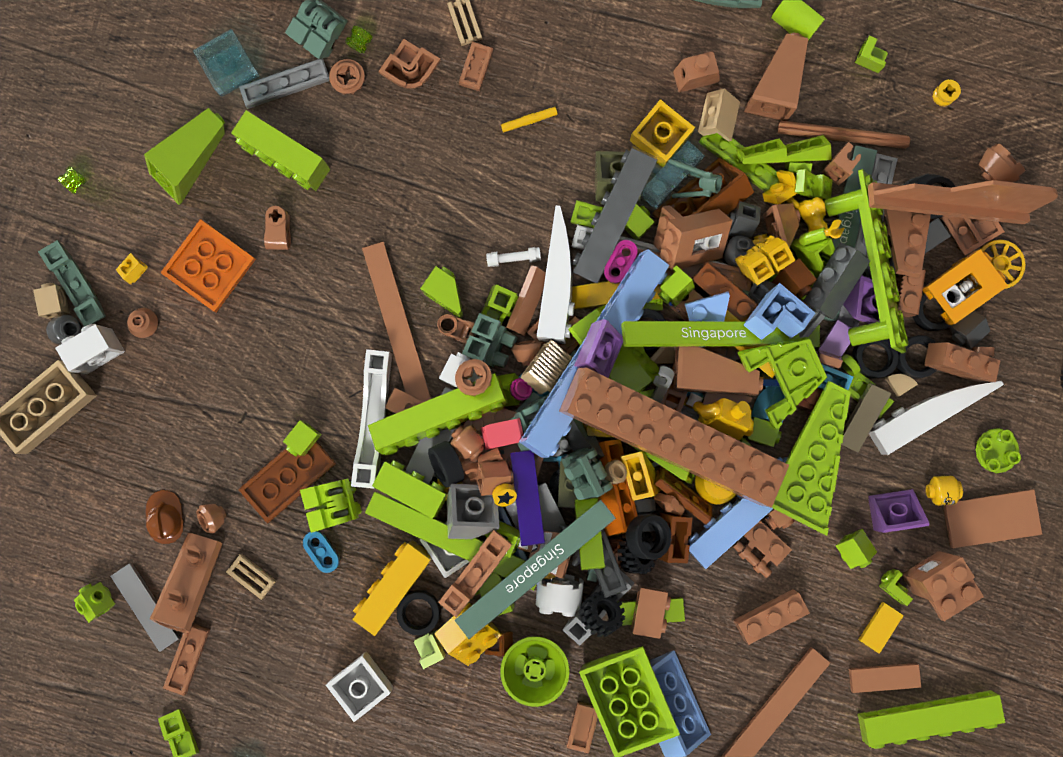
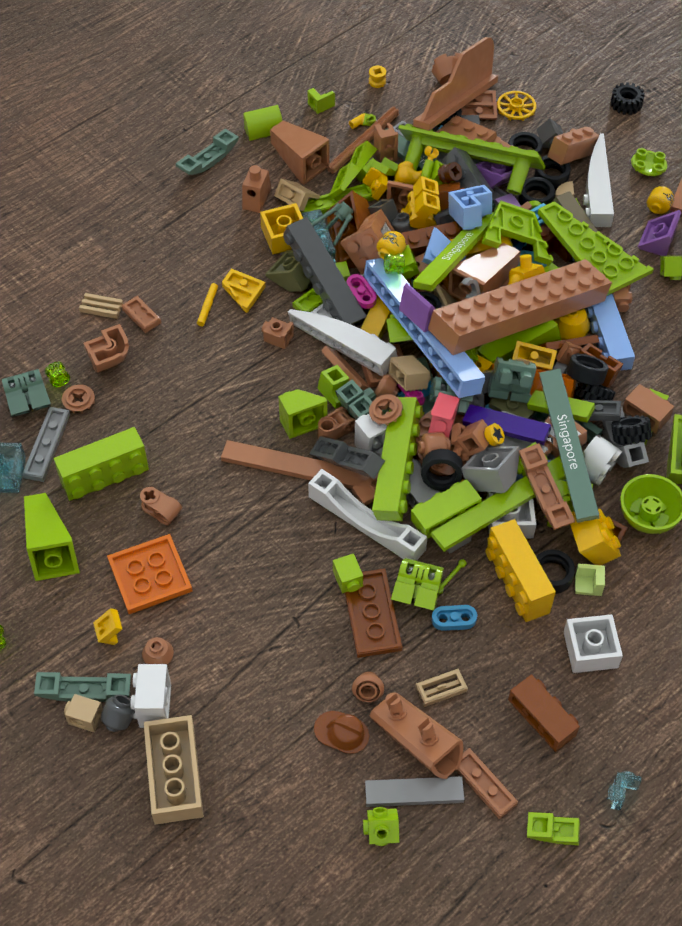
camera: 60 degrees left, 30 degrees down
white bar [486,247,541,267] -> none
nougat plate [732,520,792,578] -> none
light orange brick [923,249,1008,325] -> none
none -> yellow wing [222,269,266,313]
none -> nougat brick [262,317,294,349]
none -> dark grey slope [310,436,385,479]
none -> arm [349,113,376,129]
none -> yellow head [376,231,406,261]
none -> clear neon green wheel [384,253,405,274]
none -> reddish brown wheel [438,162,462,184]
none -> lime hinge [439,559,467,594]
none -> dark orange brick [508,674,580,752]

